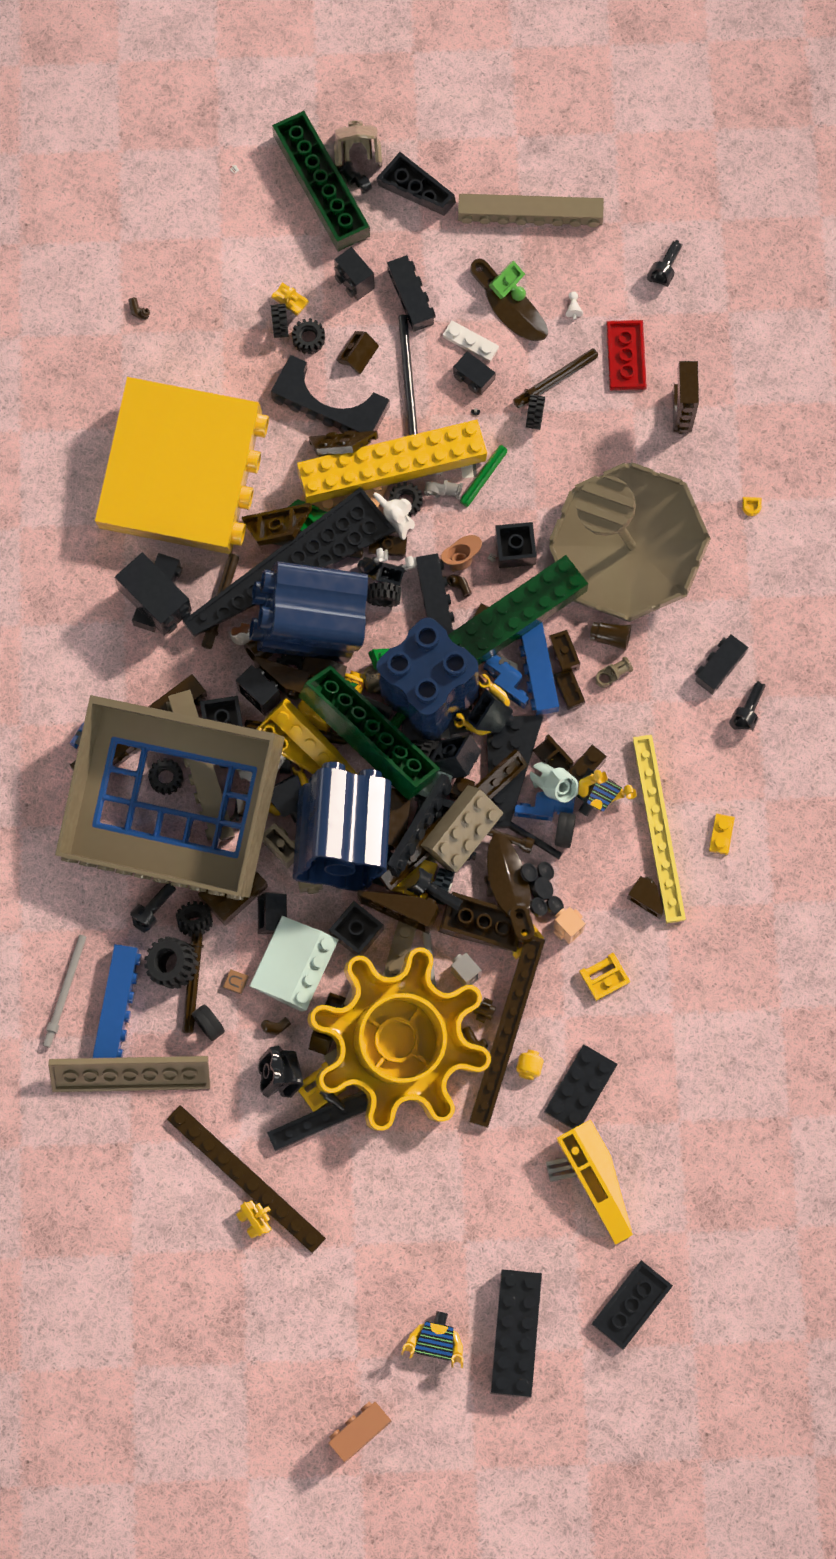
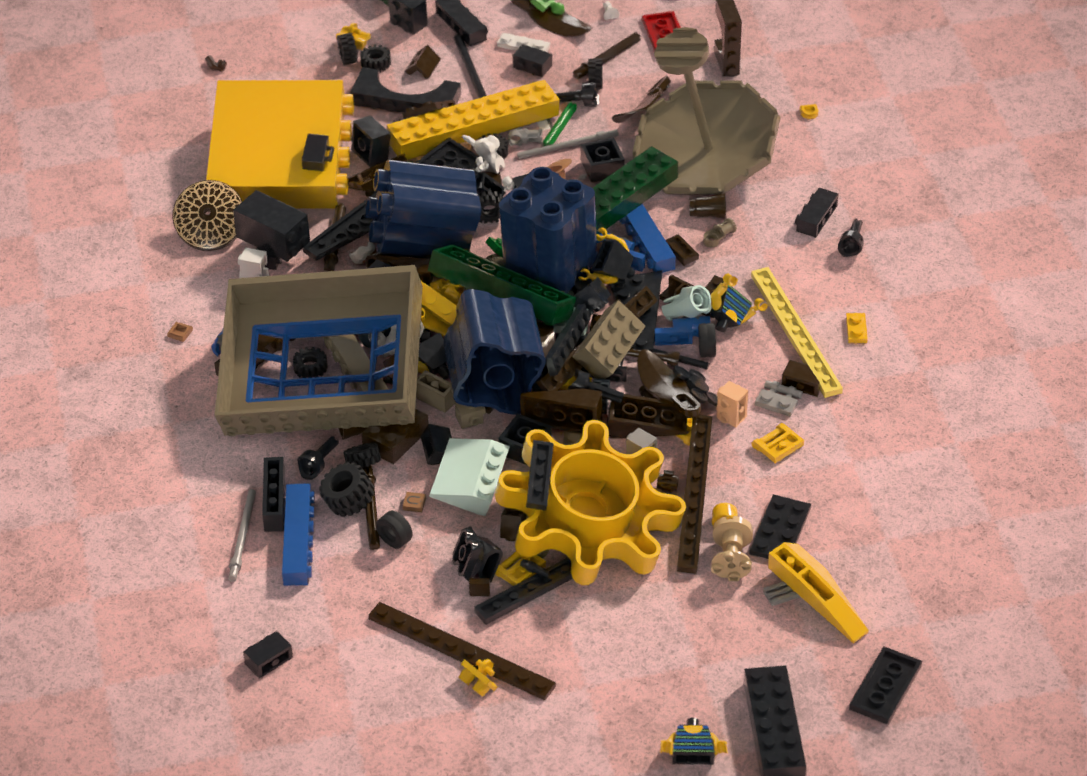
camera: 10 degrees left, 30 degrees down
dark tan plate [48,1056,210,1092] -> none
dark brown arm [261,1017,291,1035] -> none
dark brown panel [549,630,580,672] -> none
none -> medium nougat tile [167,322,193,342]
none -> dark brown dish [172,180,242,251]
none -> white brick [238,248,269,278]
none -> black brick [243,631,293,679]
none -> black brick [262,457,285,532]
none -> black piece [302,133,334,171]
none -> black brick [351,115,391,168]
none -> dark brown tile [469,578,490,597]
none -> light grey bar [517,129,619,159]
none -> black plate [526,440,554,511]
none -> black piece [555,82,599,106]
none -> dark brown plant [612,75,671,123]
none -> tan piece [711,516,753,581]
none -> light grey plate [755,380,803,417]

